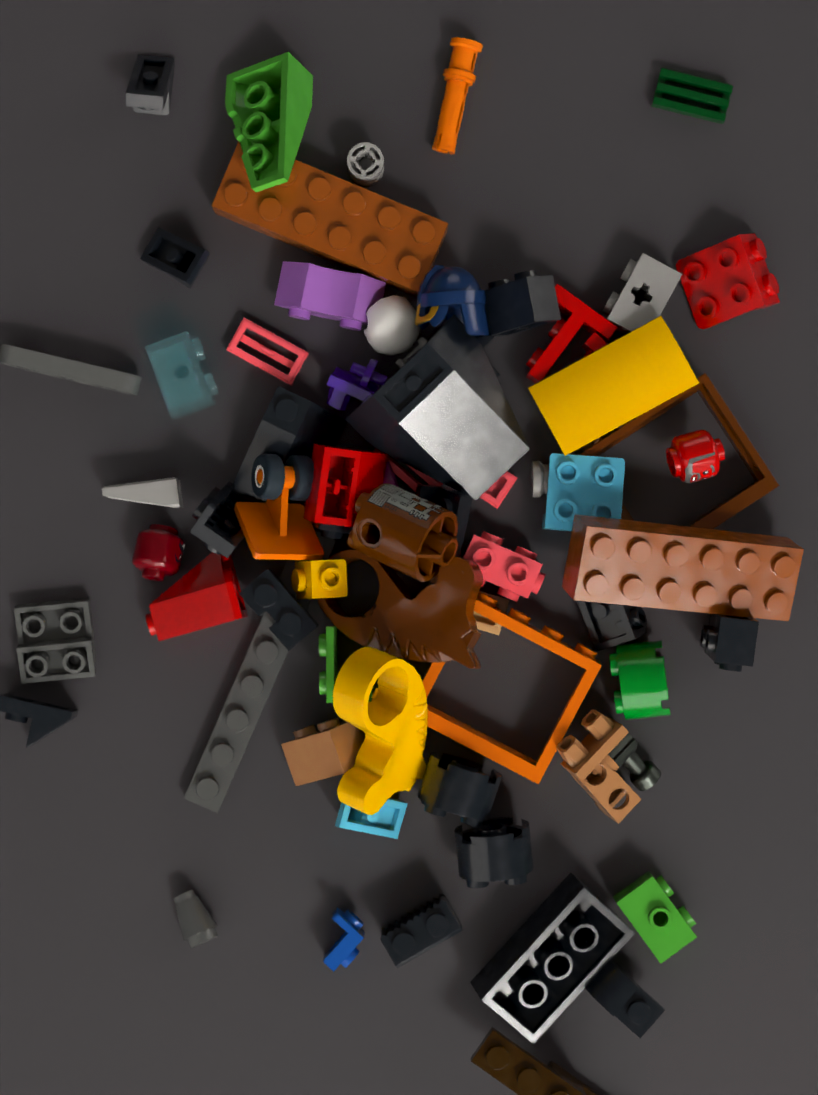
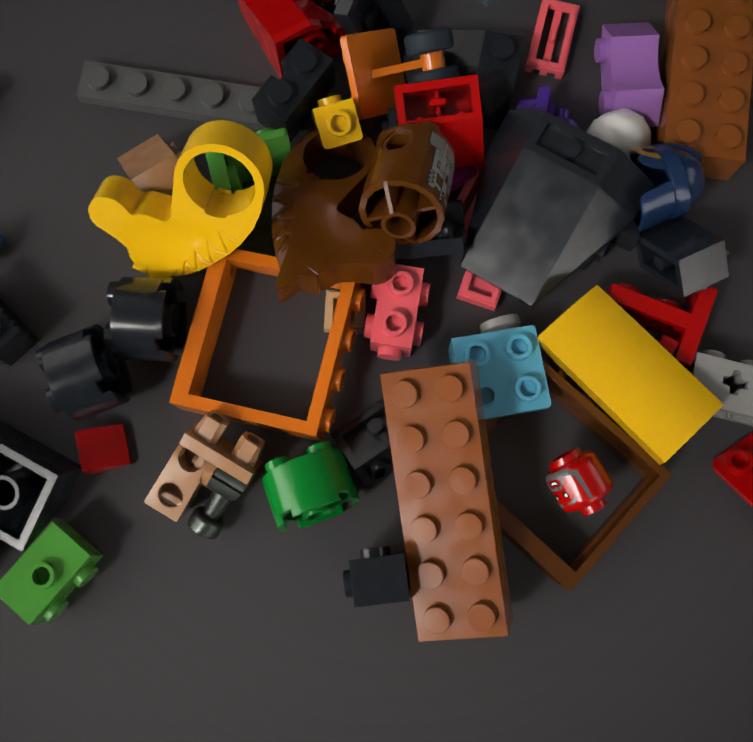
camera: 80 degrees right, 10 degrees down
medium azure slope [335,798,408,839] -> none
none -> red slope [75,424,132,474]

